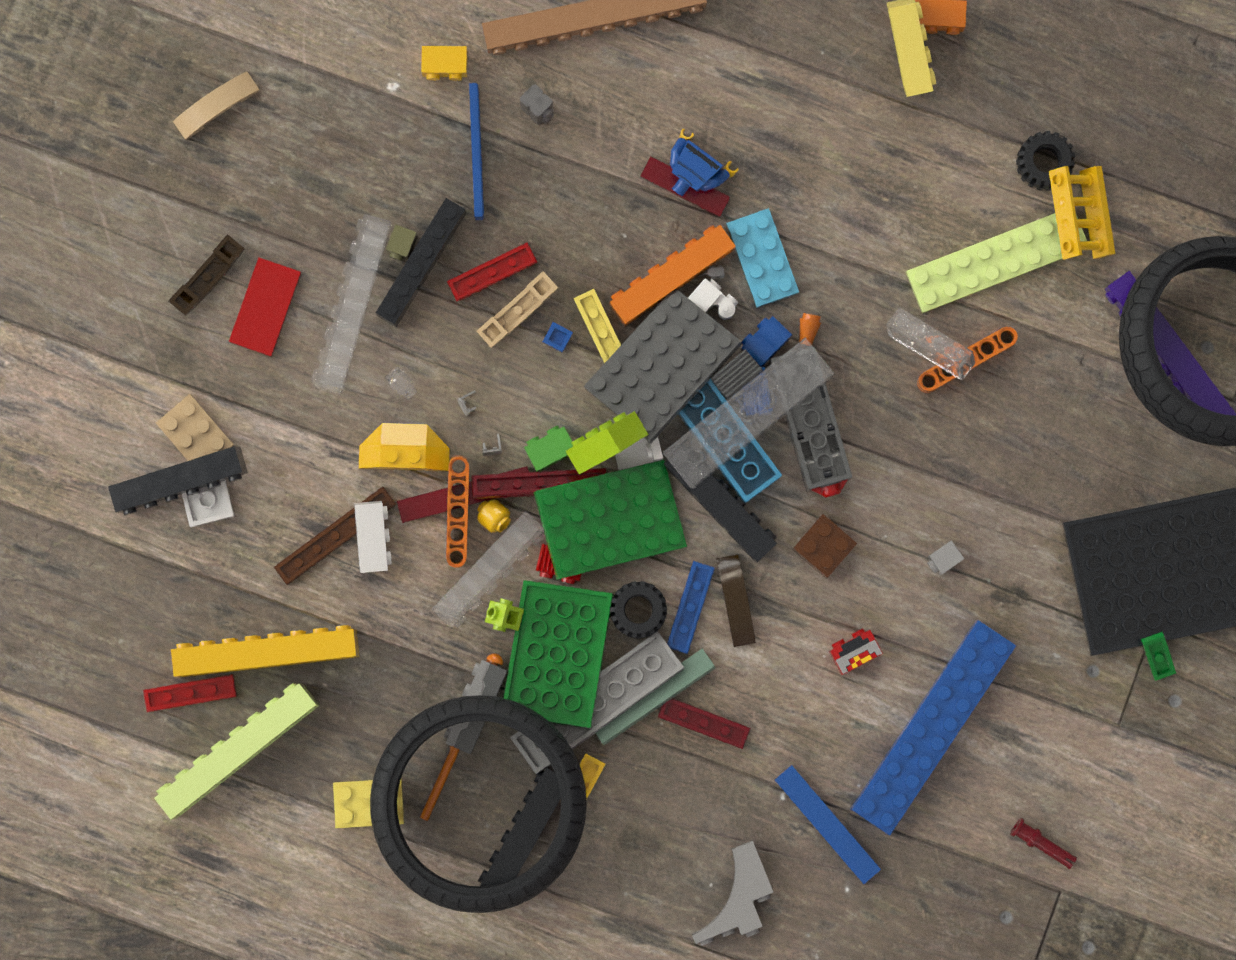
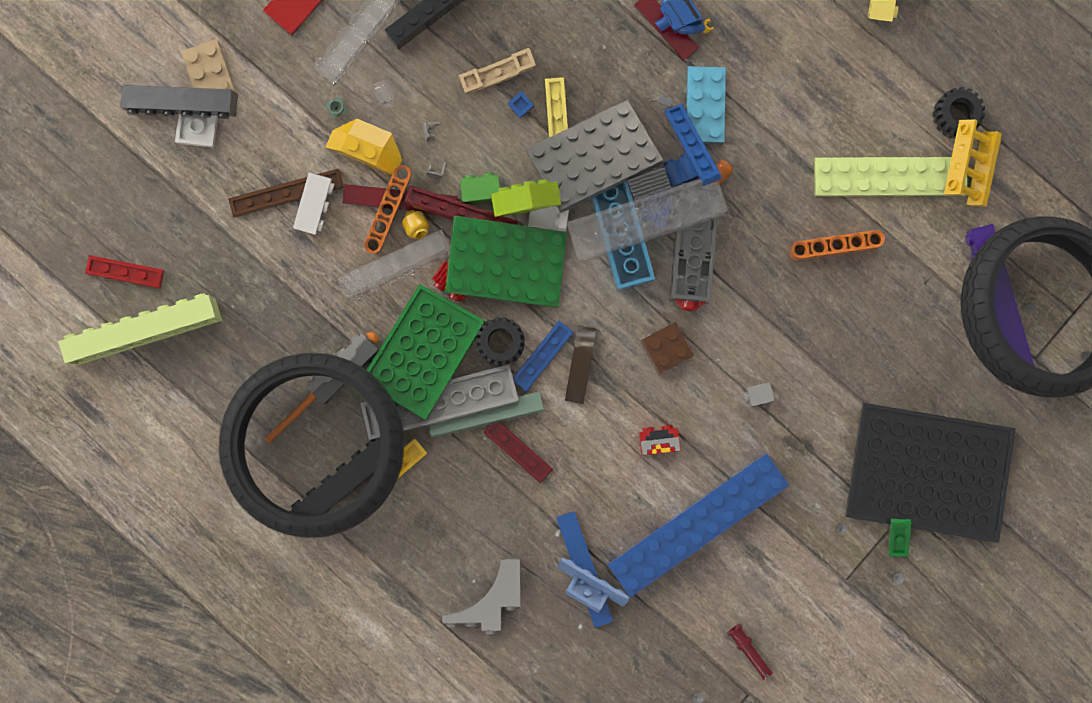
camera: 20 degrees right, 0 degrees up
yellow brick [171,625,360,677] -> none
light yellow plate [333,778,404,828] -> none
red tile [447,242,537,302] -> none
lime brick [485,598,524,632] -> none
orange brick [610,225,736,327] -> none
black brick [664,445,777,563] -> none
white brick [688,278,738,320] -> none
clear brick [886,307,975,380] -> none
none -> sand green plate [326,97,348,119]
none -> medium blue bracket [557,558,630,613]
none -> blue tile [664,104,722,186]

